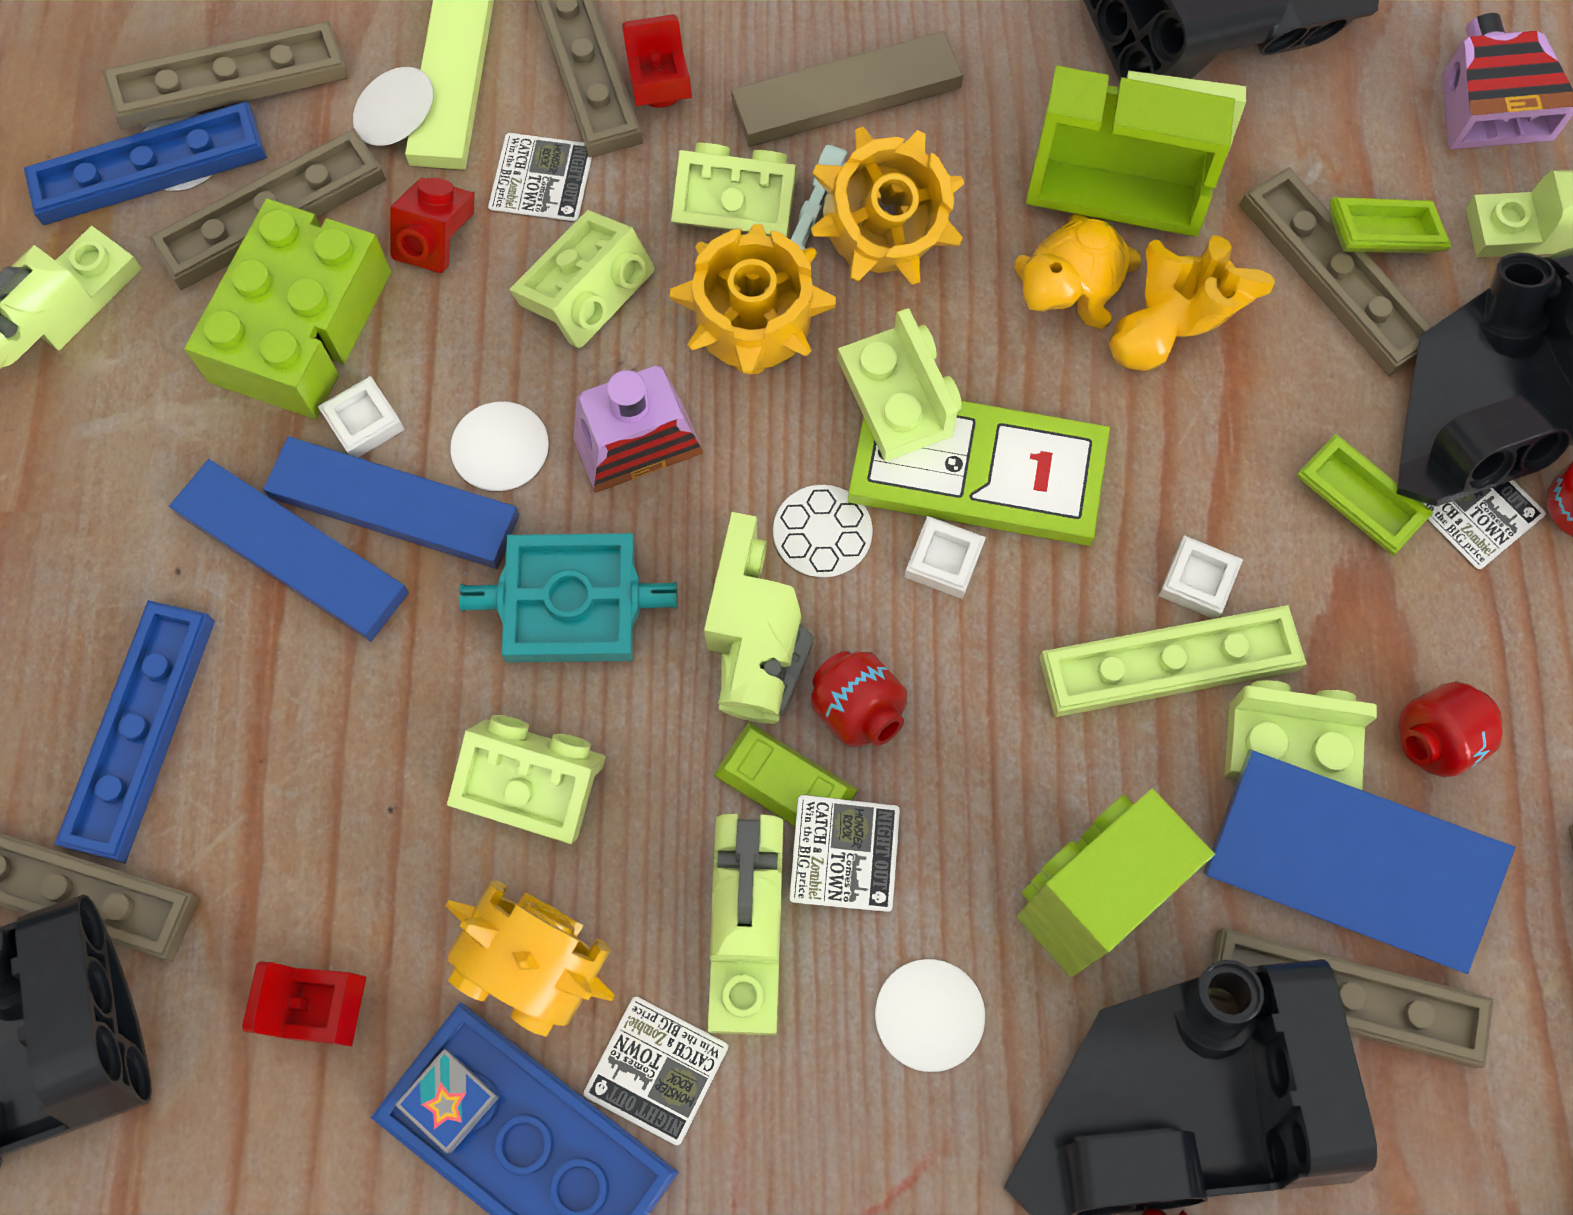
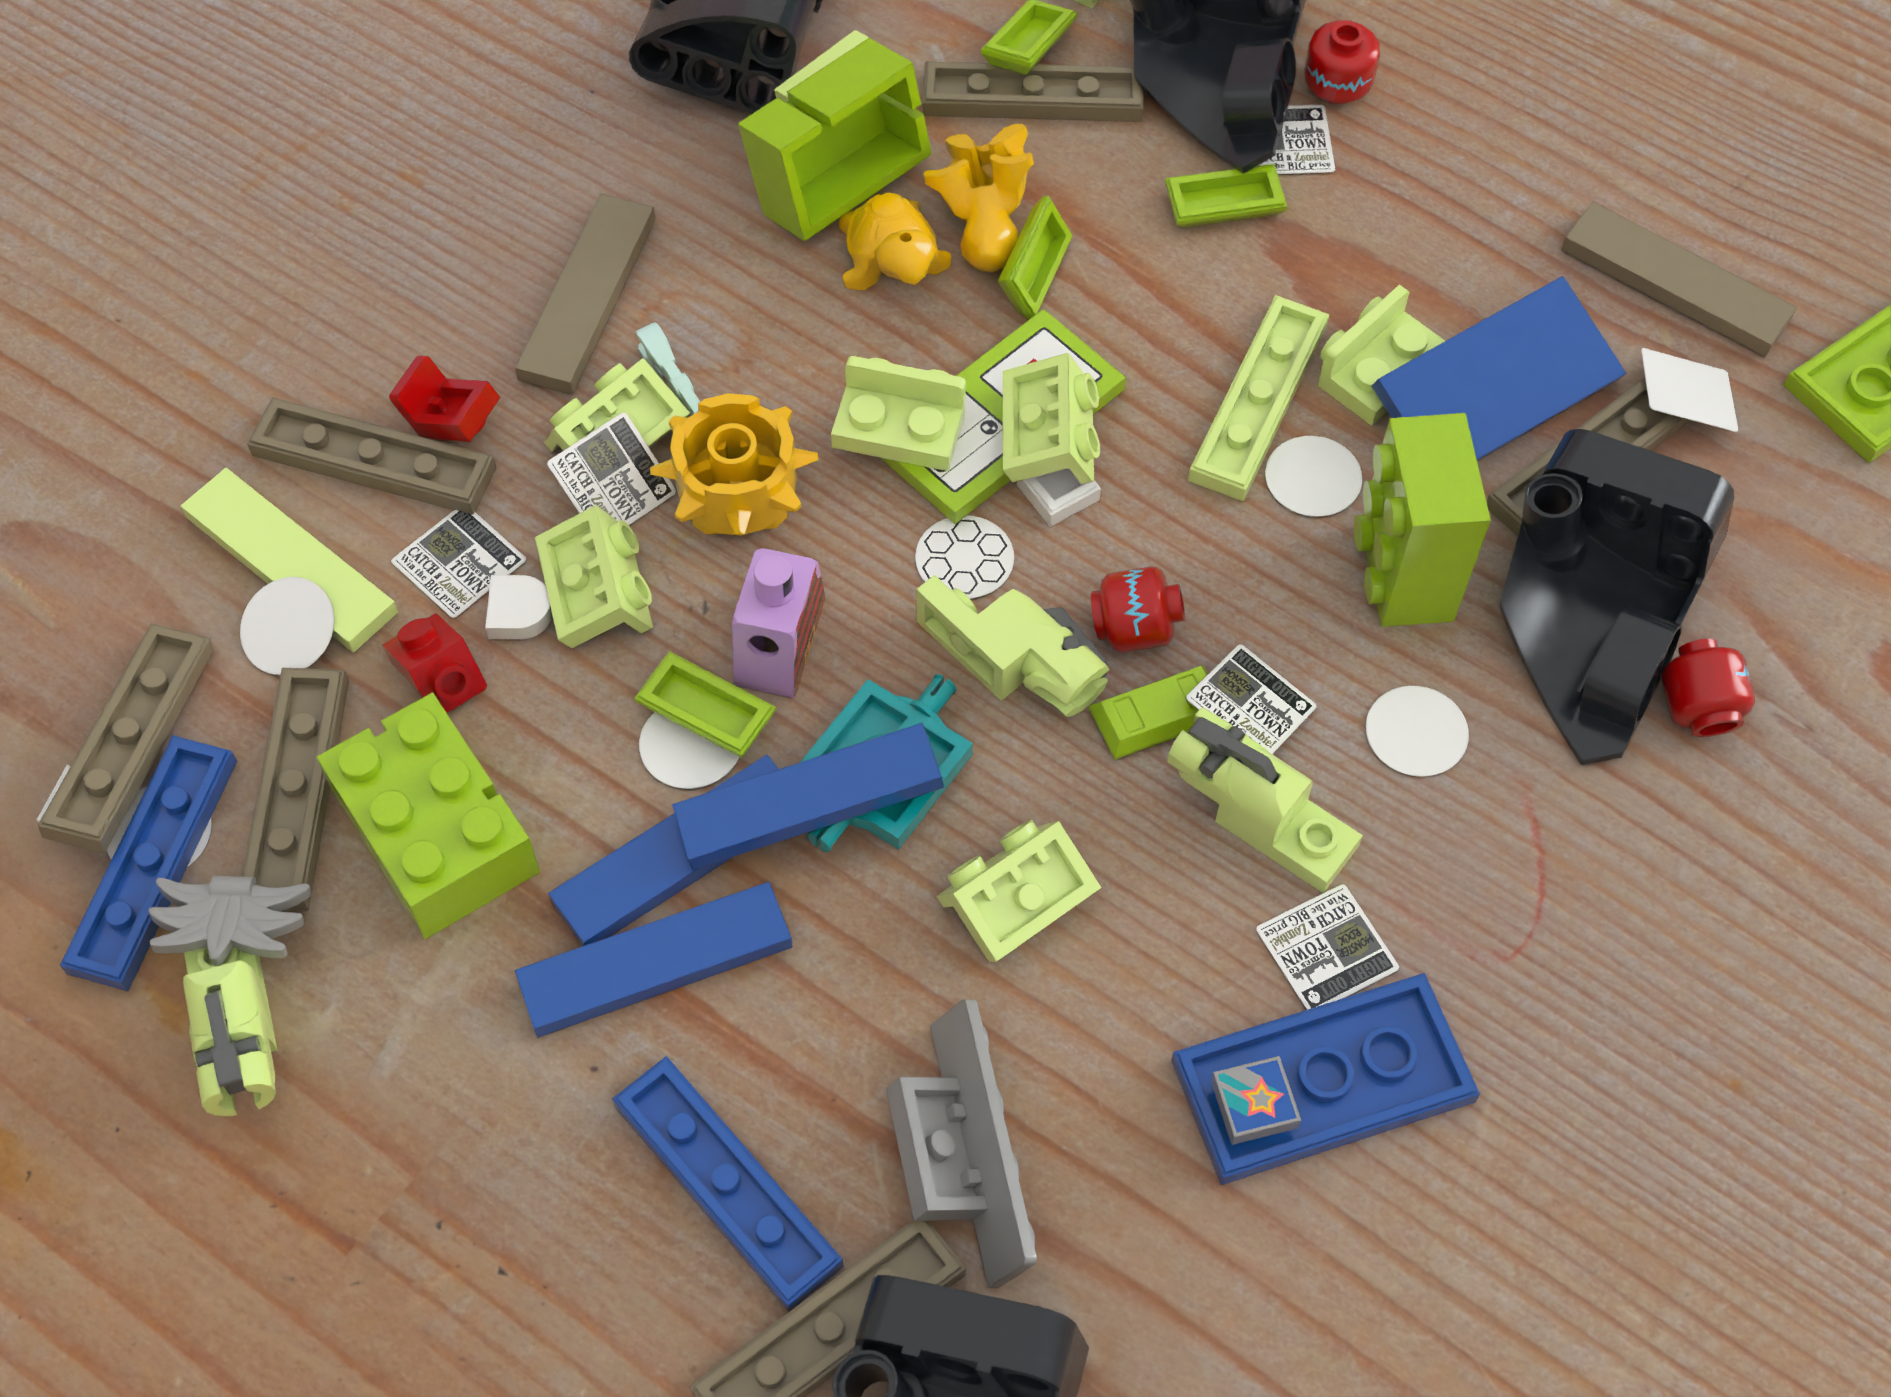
camera: 55 degrees left, 10 degrees down
red bracket [242,961,367,1047] -> none
white tile [318,376,405,458] -> none
yellow brick [445,881,615,1037] -> none
yellow brick [811,127,964,285] -> none
white tile [1158,535,1243,619] -> none
red head [1398,681,1503,778] -> none
none -> light grey piece [148,875,312,967]
none -> white tile [485,575,553,640]
none -> sticker [547,412,676,525]
none -> lime tile [634,651,776,758]
none -> blue tile [672,723,944,870]
none -> light grey bracket [886,999,1037,1288]
none -> lime tile [998,196,1073,320]
none -> yellowish green bracket [1003,353,1100,484]
none -> white sticker [1265,436,1362,517]
none -> white sticker [1641,348,1738,432]

